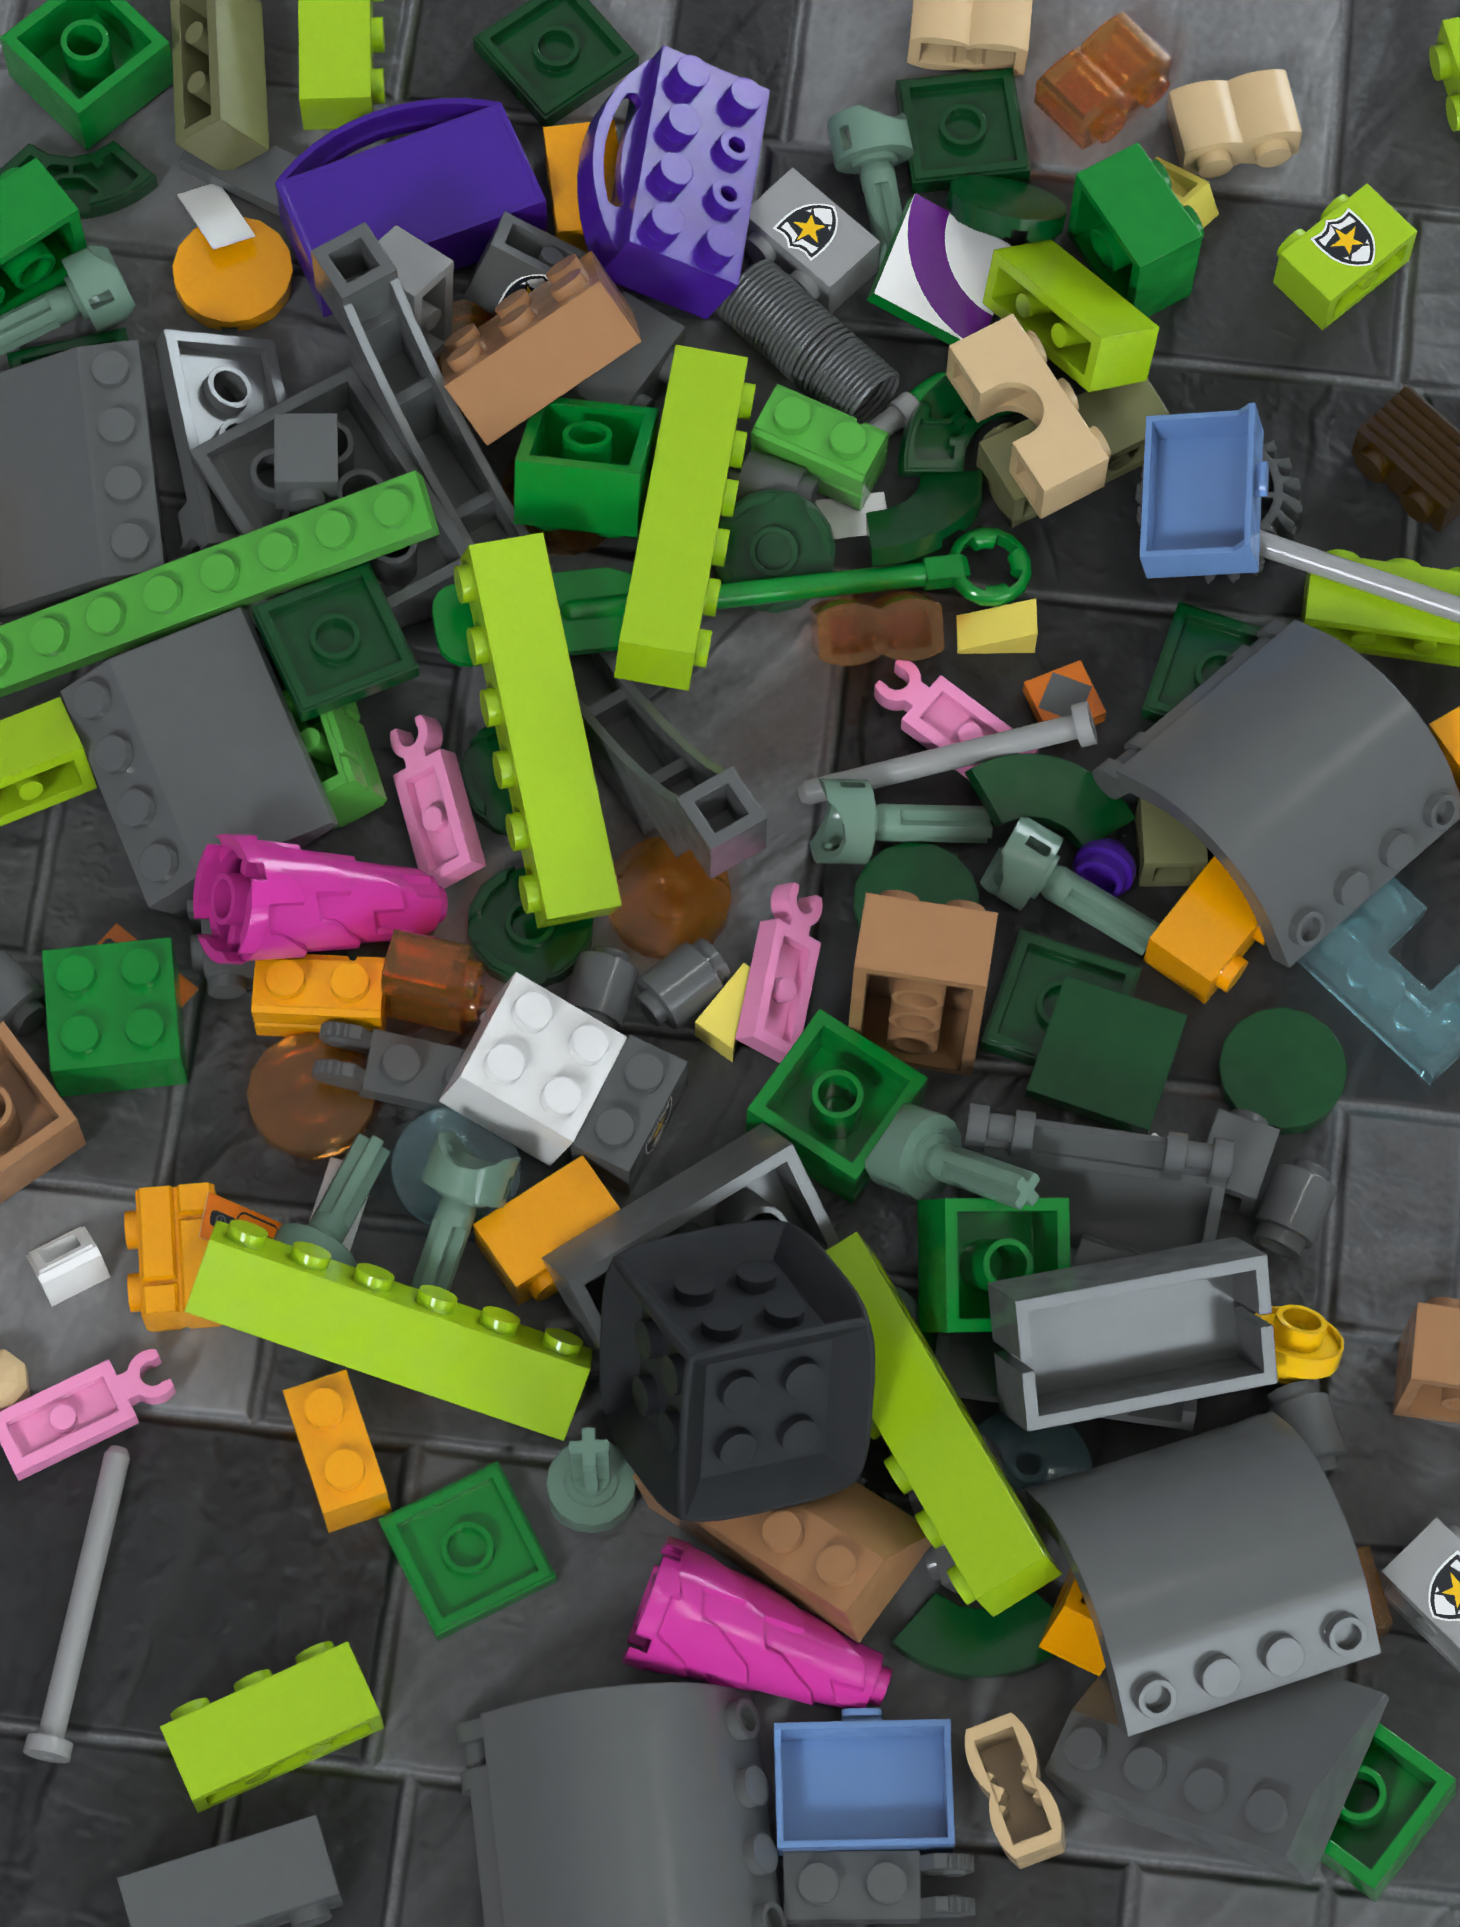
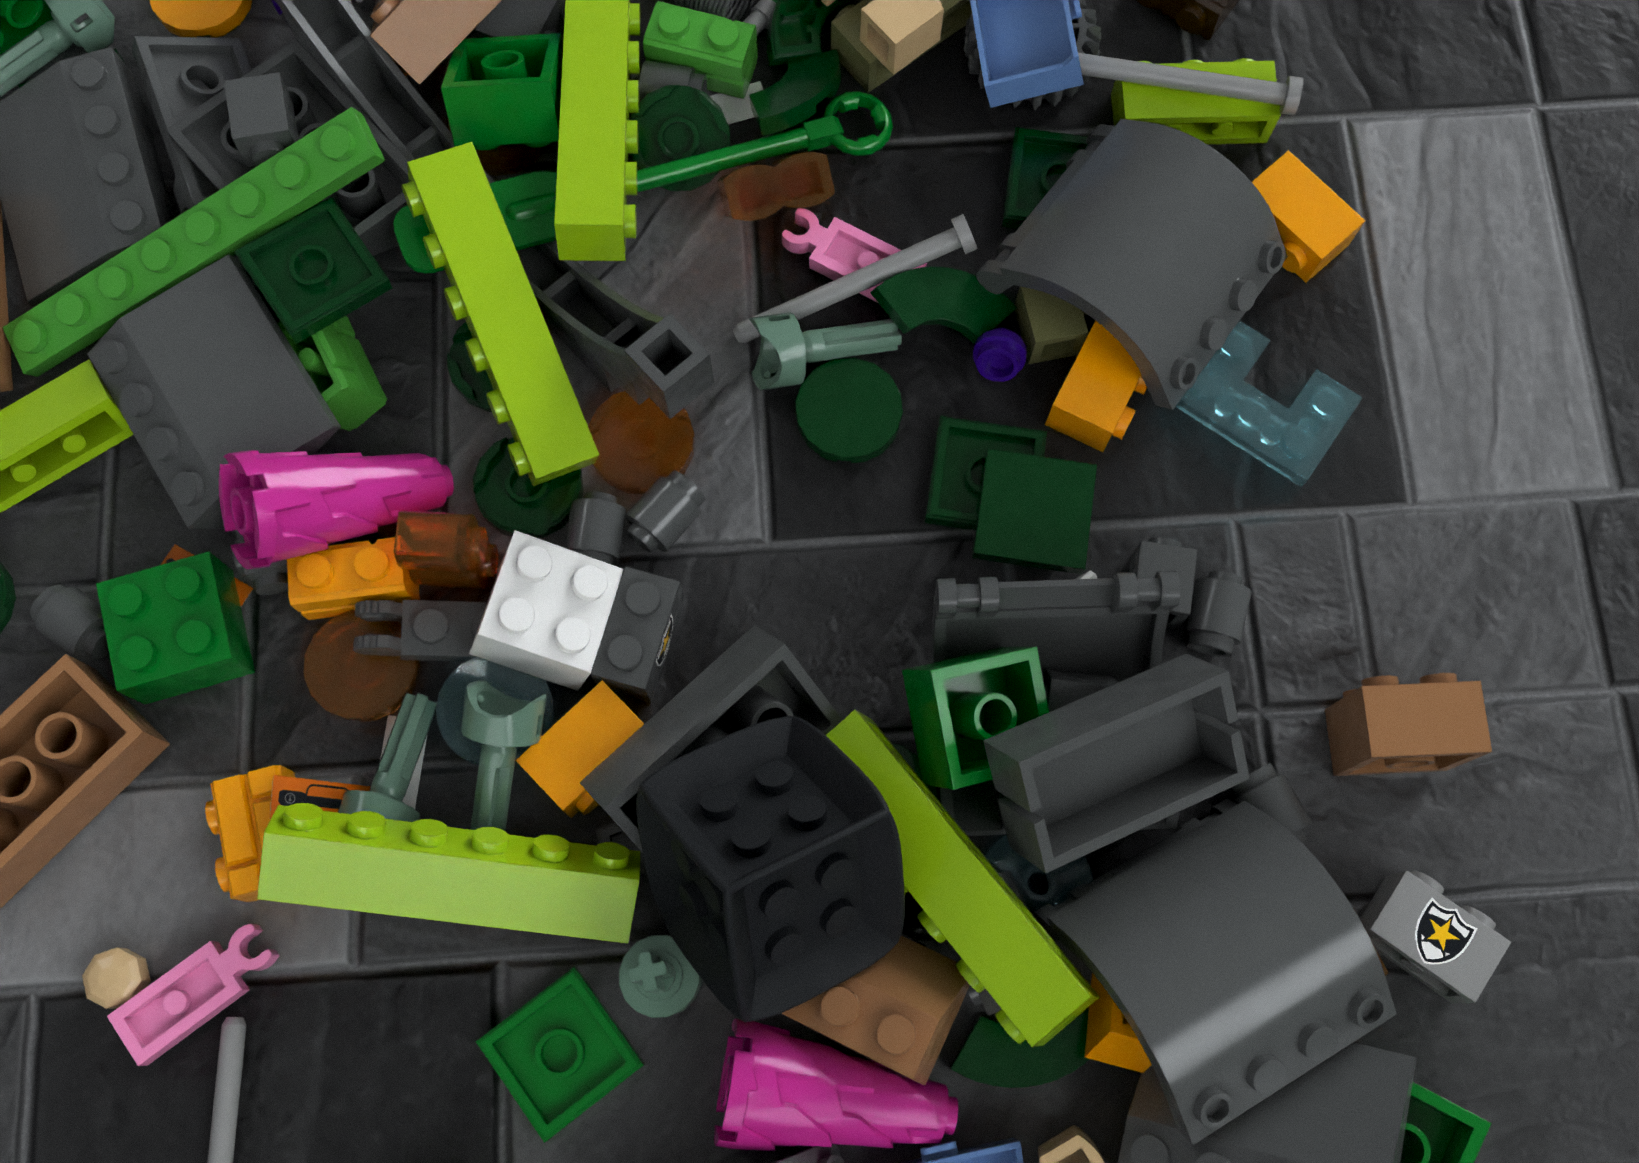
camera: 10 degrees left, 5 degrees up
white slope [26,1226,111,1307] -> none
light orange brick [282,1369,392,1533] -> none
bright pink plate [390,714,487,889] -> none
light yellow piece [695,963,750,1063] -> none
bright pink plate [735,882,823,1063] -> none
green brick [745,1009,928,1204] -> none
medium nougat brick [848,890,998,1077] -> none
sand green piece [865,1103,1040,1210] -> none
light yellow piece [956,598,1038,654] -> none
sand green piece [980,817,1160,956] -> none
tile [1023,660,1106,725] -> none
dark green tile [1217,1007,1347,1135] -> none
yellow plate [1255,1305,1344,1385] -> none

